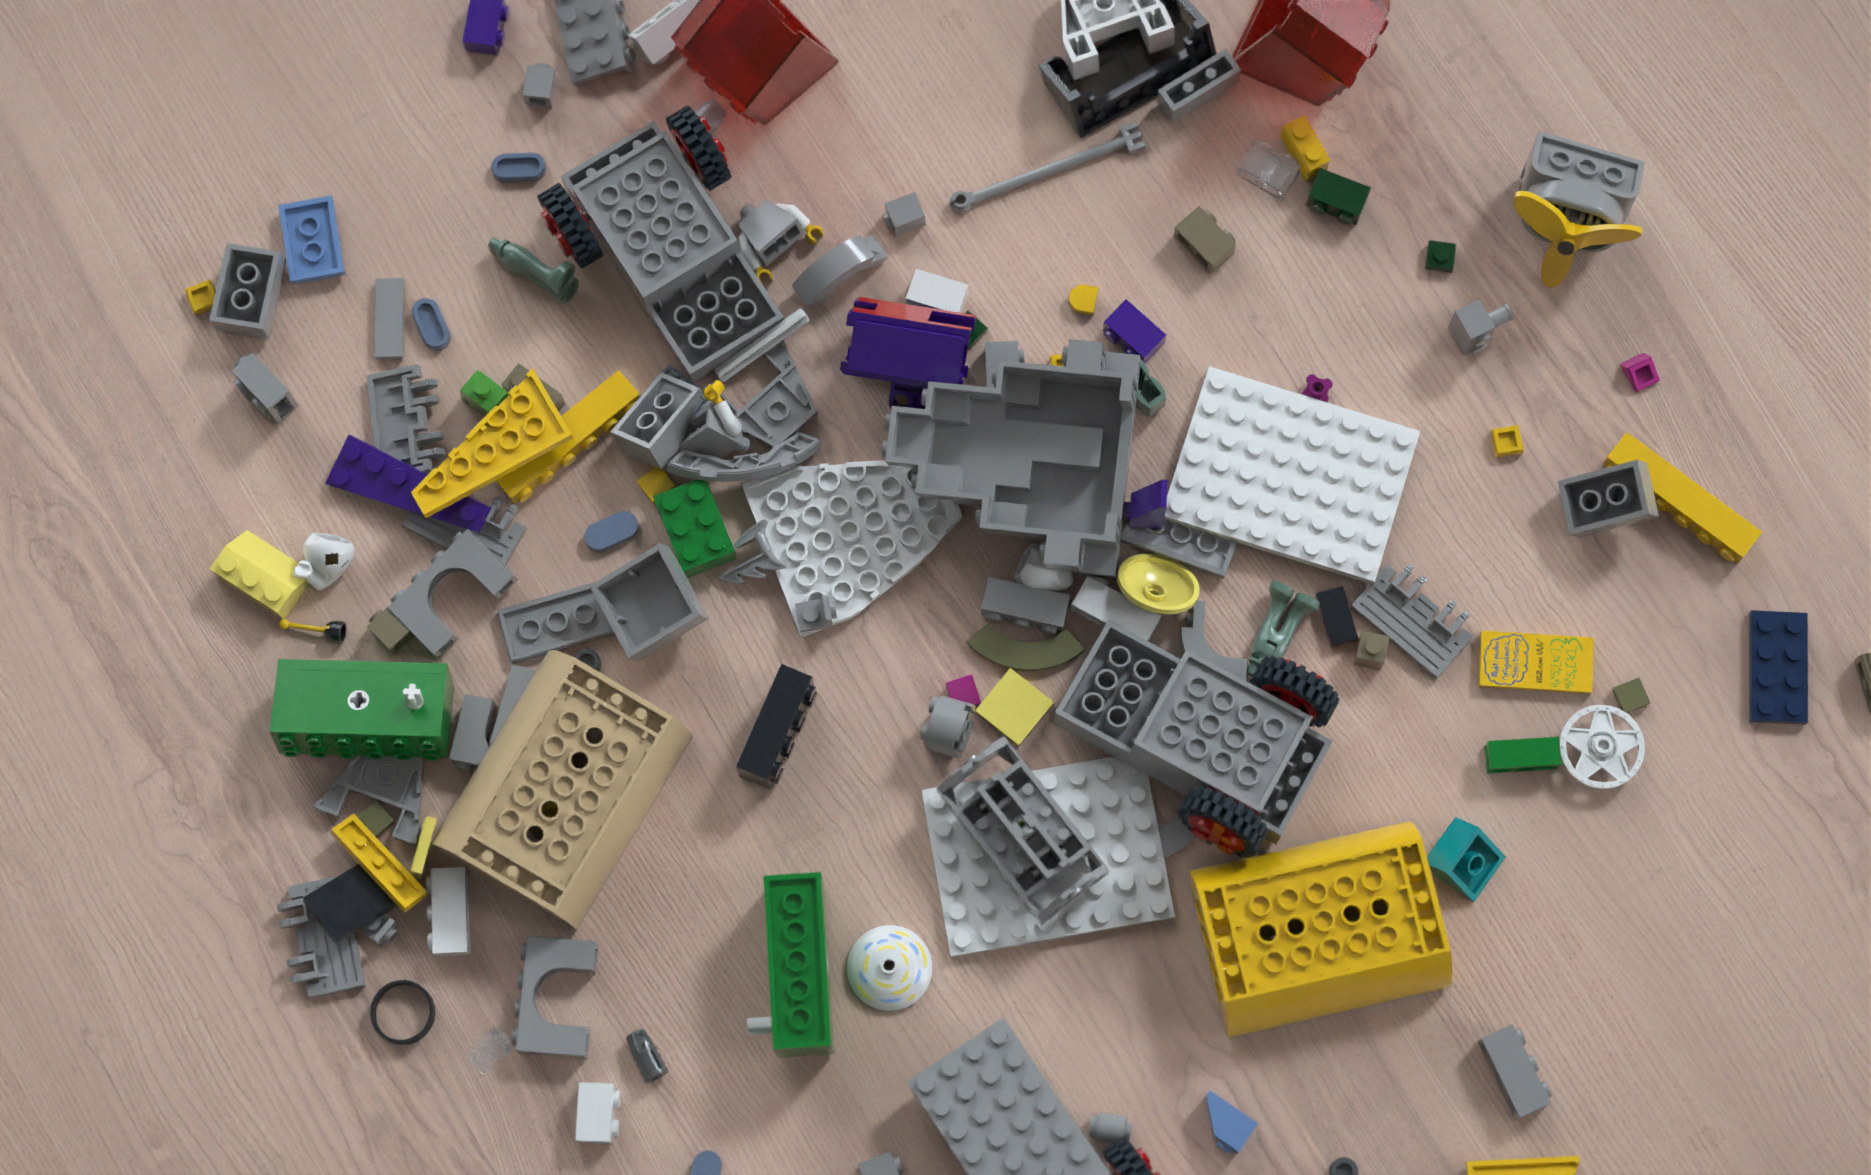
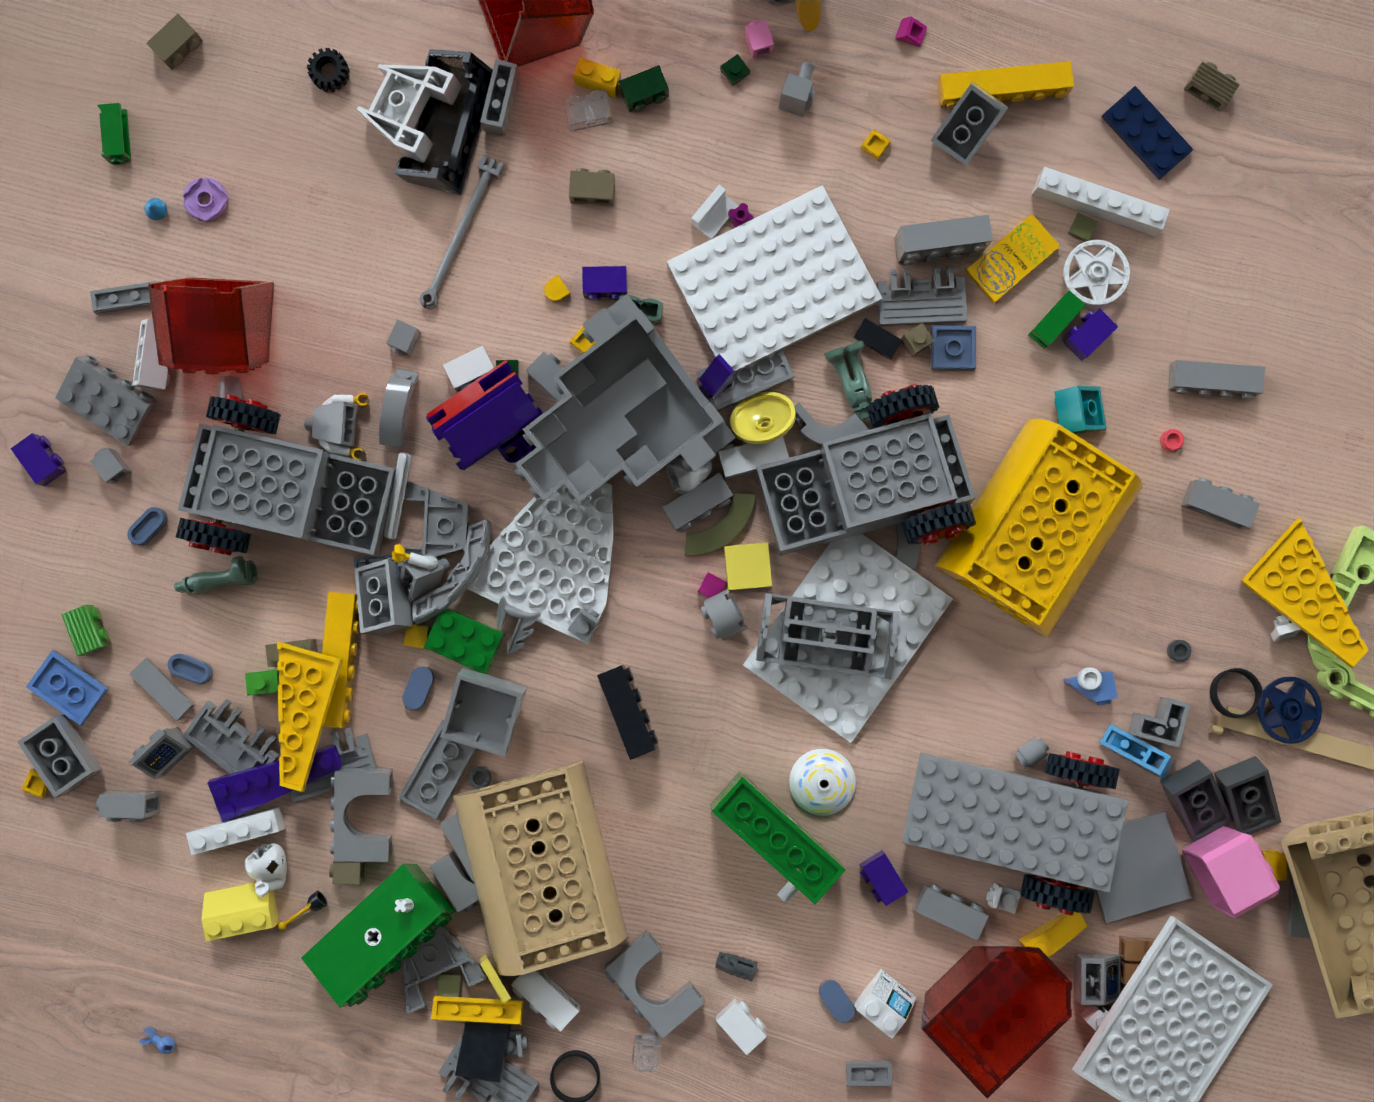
camera: 50 degrees left, 10 degrees up
none -> bright green brick [61,605,109,656]
none -> slope [129,728,195,779]
none -> medium blue arm [139,1027,176,1054]
none -> white brick [186,807,286,855]
none -> white panel [691,185,738,239]
none -> bright pink brick [745,20,774,59]
none -> dark purple brick [859,850,908,906]
none -> light grey brick [895,215,993,265]
none -> sand blue tile [931,325,976,371]
none -> white brick [1032,167,1170,237]
none -> dark purple brick [1063,308,1118,361]
none -> white tile [1077,667,1102,690]
none -> coral tile [1160,429,1184,452]
none -> light grey brick [1168,360,1265,399]

